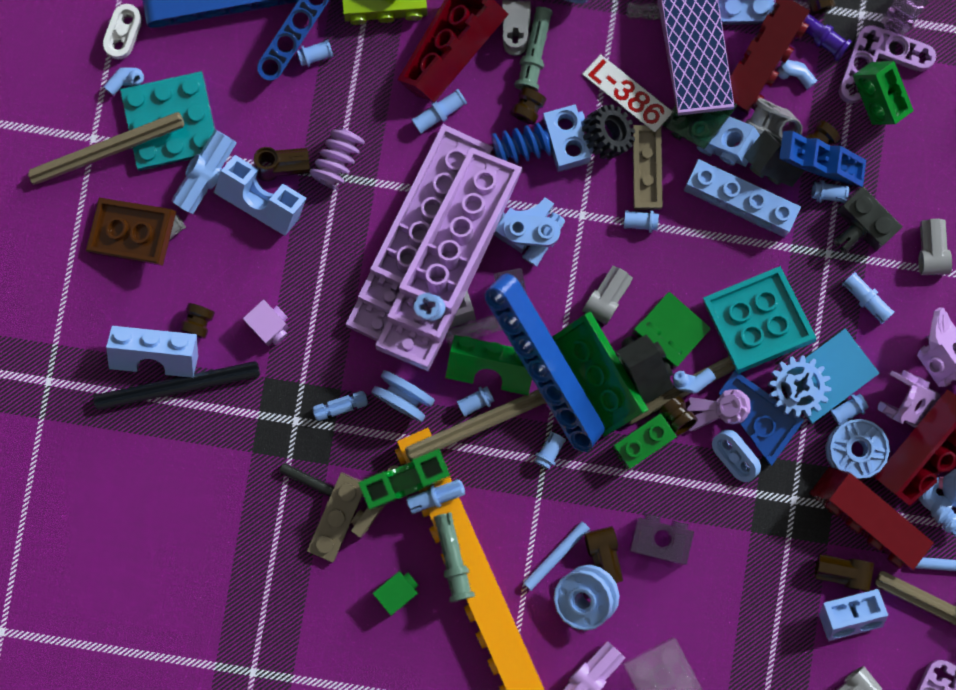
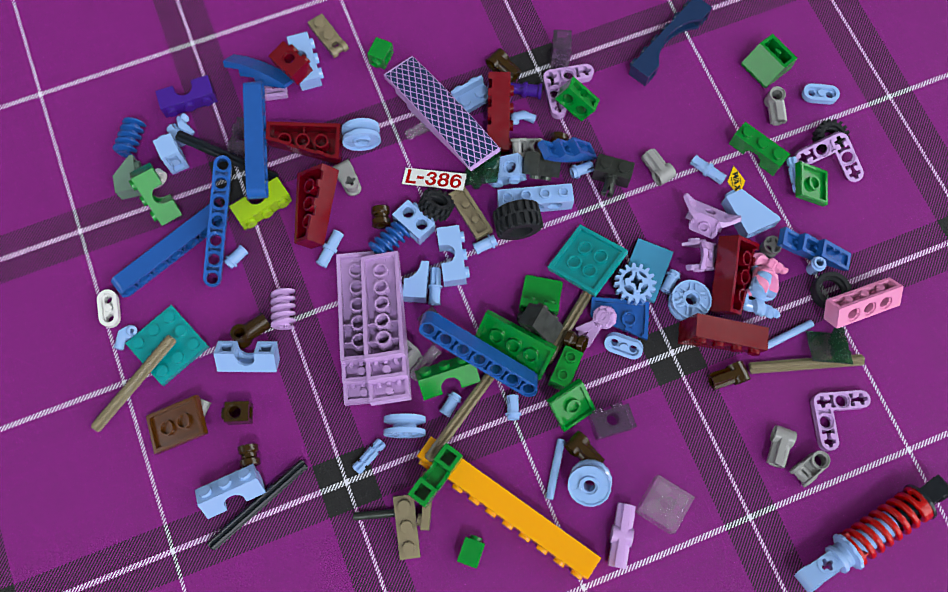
camera: 30 degrees left, 10 degrees down
light blue piece [171,129,237,214] -> none
lavender brick [243,299,289,347] -> none
light blue axle [407,480,465,514] -> none
light blue bush [414,293,445,321] -> none
sand green pin [434,512,475,602] -> none
light blue plate [504,214,560,247] -> none
sand green pin [514,7,553,92] -> none
light grey piece [582,266,633,325] -> none
light blue arm [673,368,716,394] -> none
light blue brick [819,589,888,641] -> none
light blue pin [842,272,895,325] -> none
none -> dark brown brick [221,401,253,425]
none -> light blue arch [436,225,470,287]
none -> black tyre [492,199,544,240]
none -> green plate [546,379,596,432]

